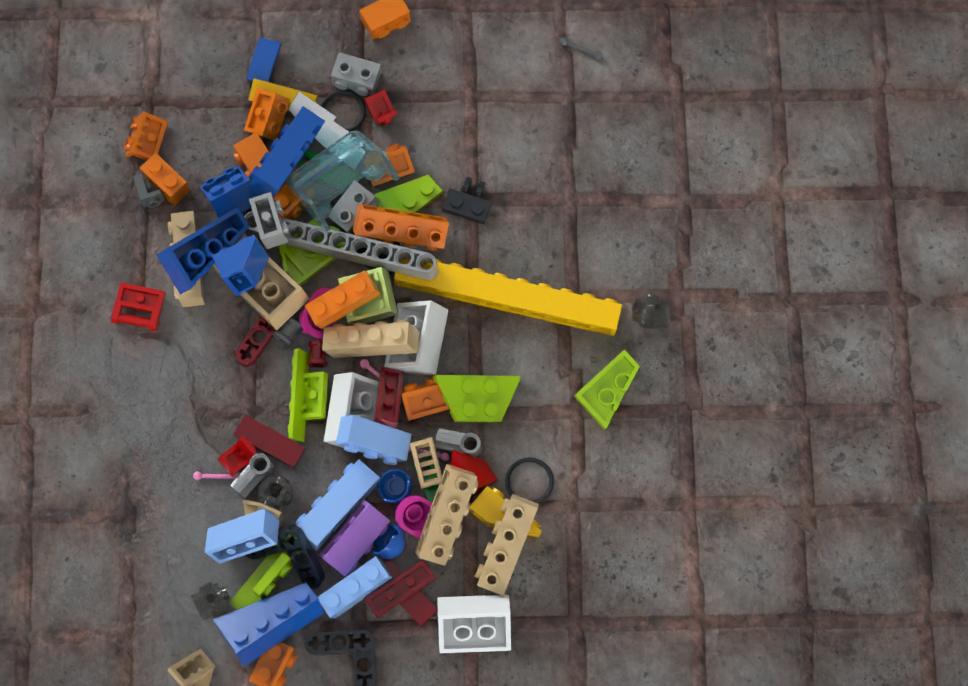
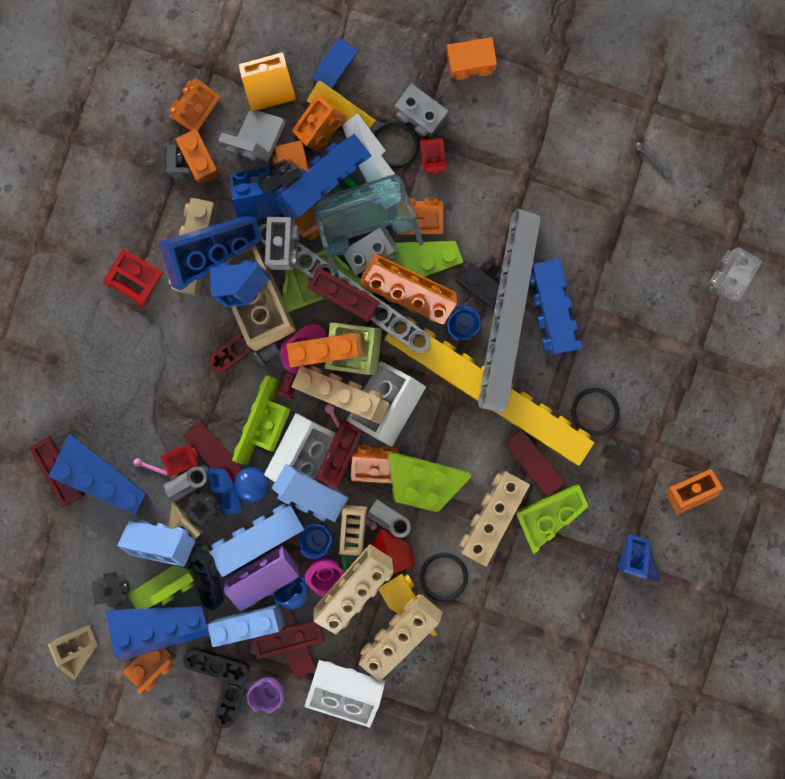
camera: 20 degrees right, 15 degrees up
none -> dark red tile [29,436,85,507]
none -> blue wedge [48,434,147,515]
none -> blue slope [208,468,241,514]
none -> light grey bracket [218,110,285,163]
none -> blue hair [234,467,269,504]
none -> light orange brick [239,52,296,112]
none -> medium lavender hair [247,677,285,714]
none -> black hinge [258,159,303,193]
none -> dark red tile [307,267,380,323]
none -> blue hair [446,305,482,340]
none -> tan brick [459,470,530,567]
none -> light grey beam [478,209,540,413]
none -> dark red tile [503,429,565,497]
none -> blue wedge [529,259,582,356]
none -> black tyre [571,388,619,436]
none -> blue slope [617,534,660,582]
none -> orange brick [666,469,723,515]
none -> clear brick [710,247,762,303]

